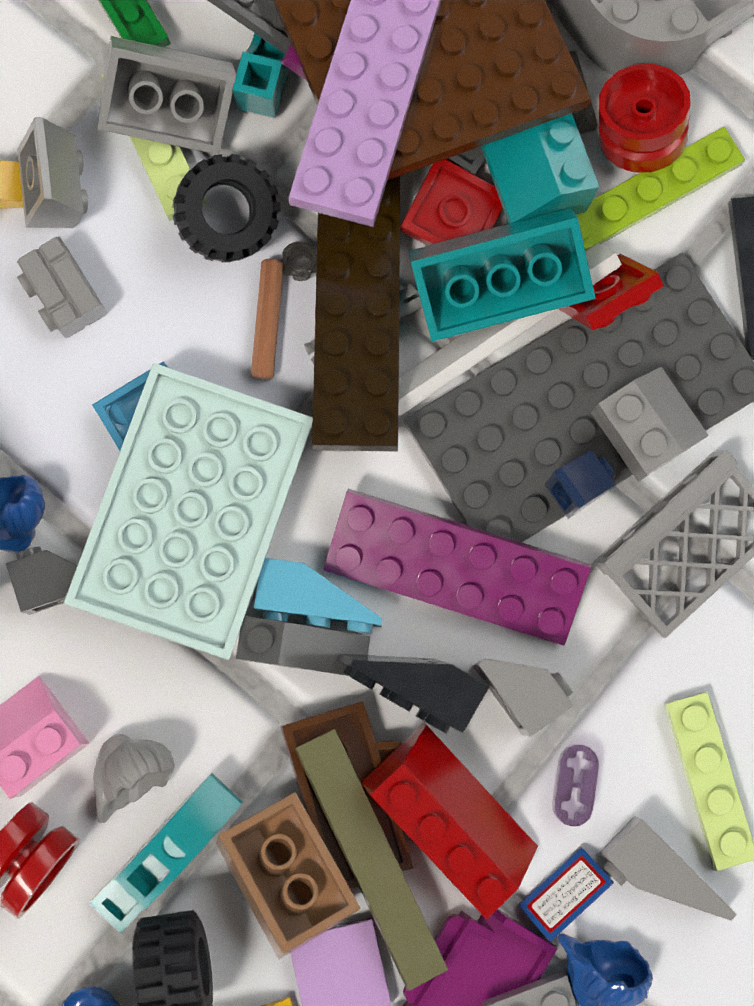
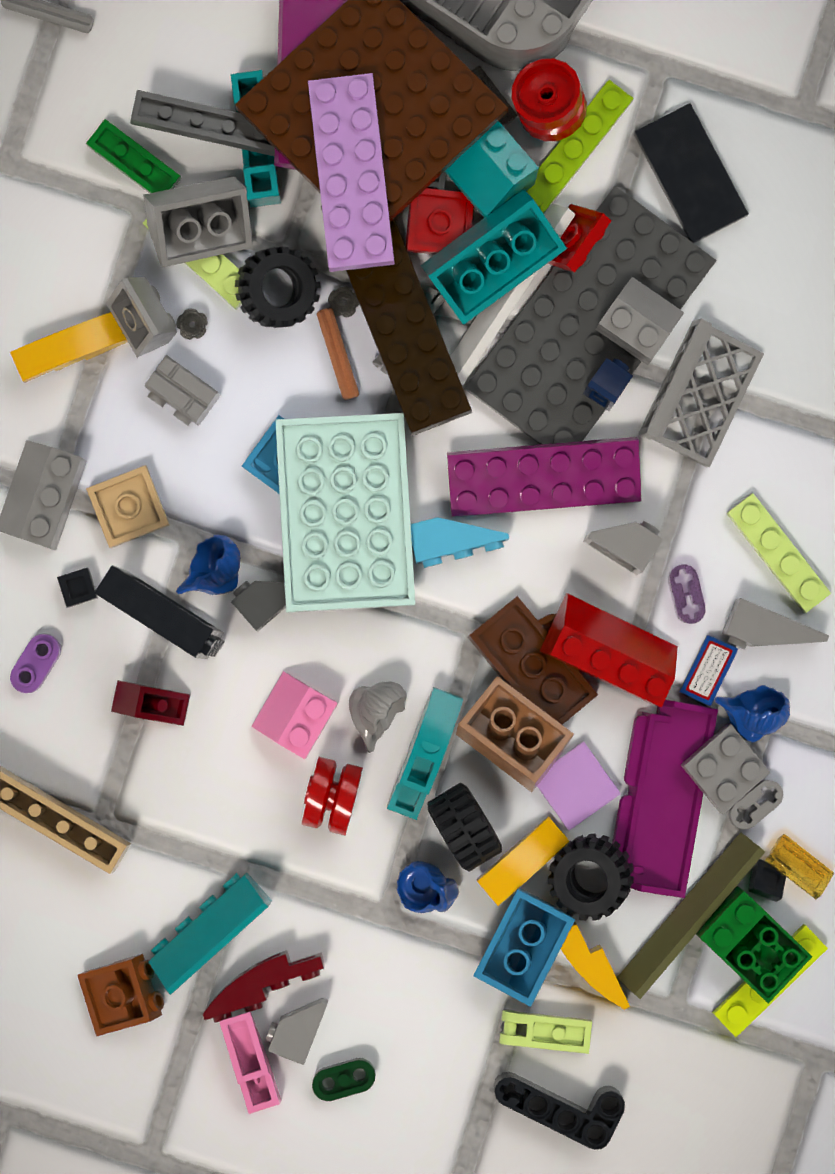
camera: 25 degrees left, 5 degrees up
dark grey slope [236,616,370,676] -> none
olive tile [294,729,448,991] -> none
black slope [337,654,489,734] -> none
none -> clear smoke plate [176,309,208,340]

